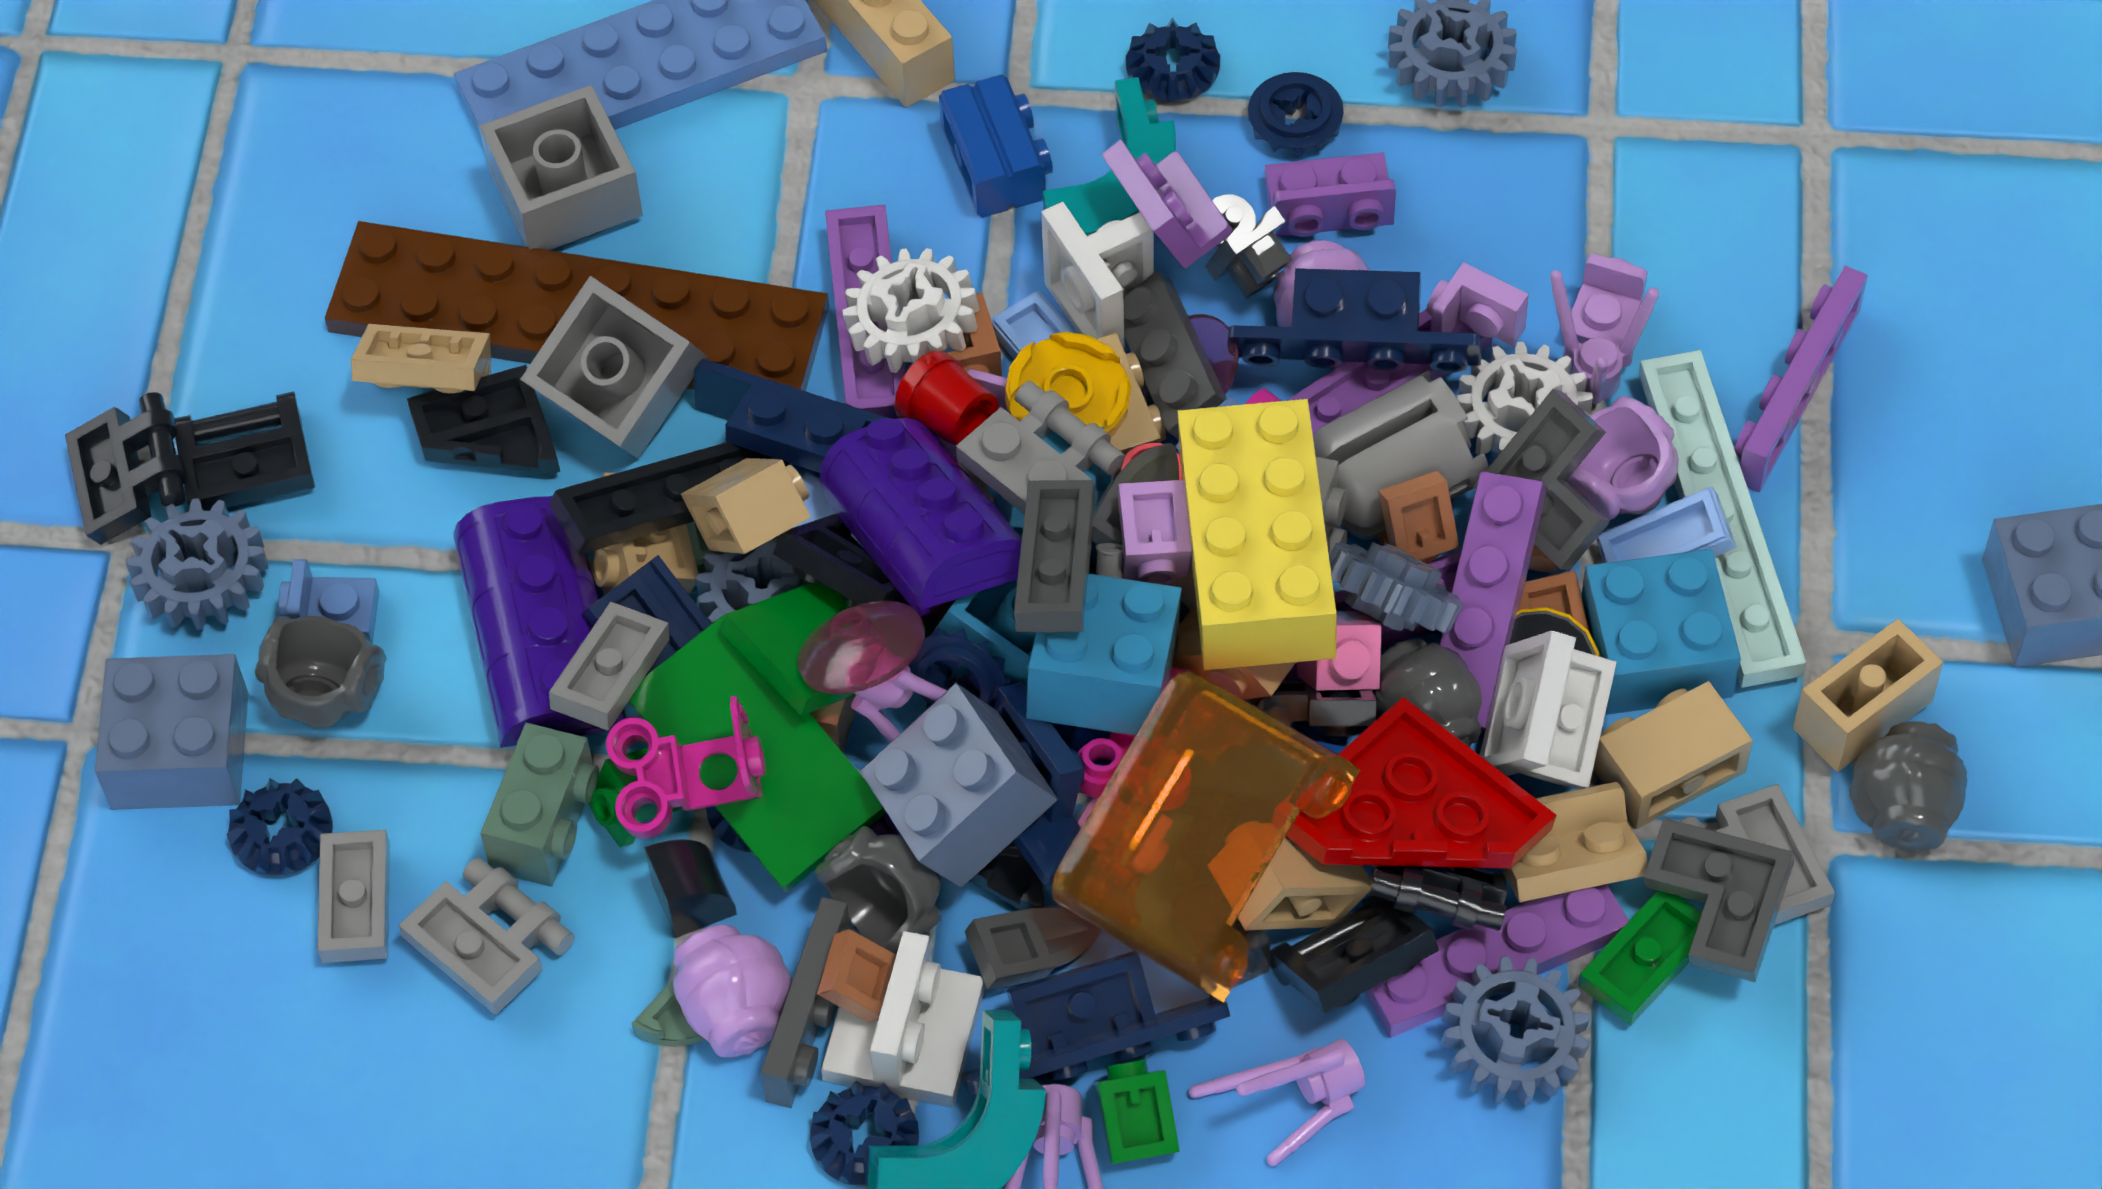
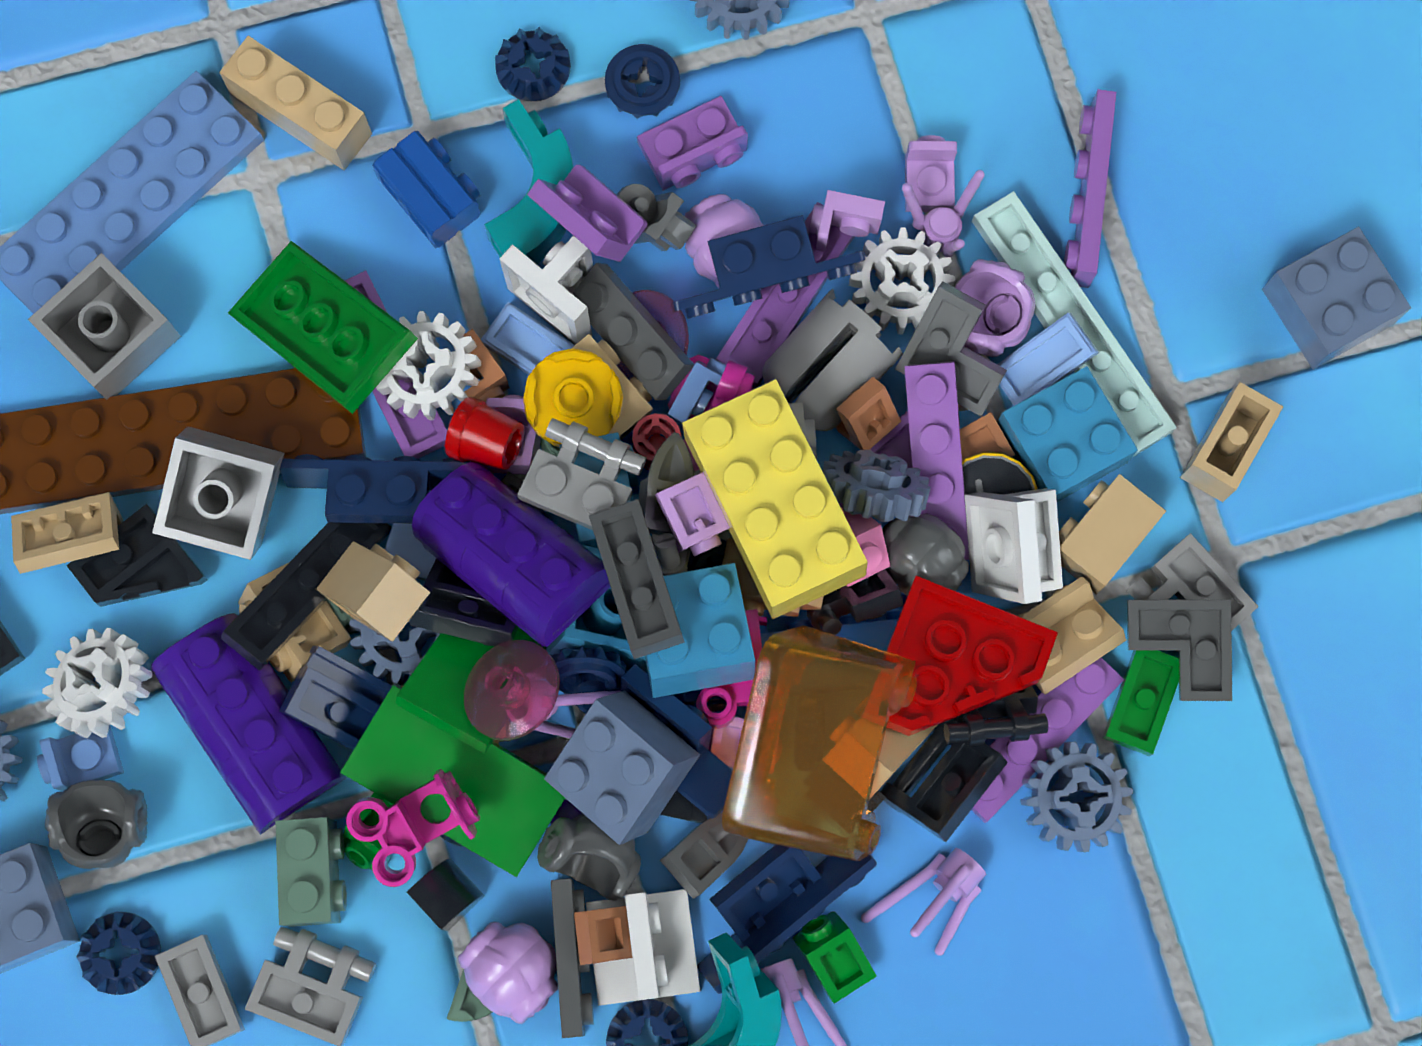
camera: 25 degrees left, 20 degrees up
light grey plate [549,602,670,731] -> none
dark grey hair [1849,721,1967,852] -> none
none -> white gear [42,628,152,738]
none -> green tile [228,241,418,414]

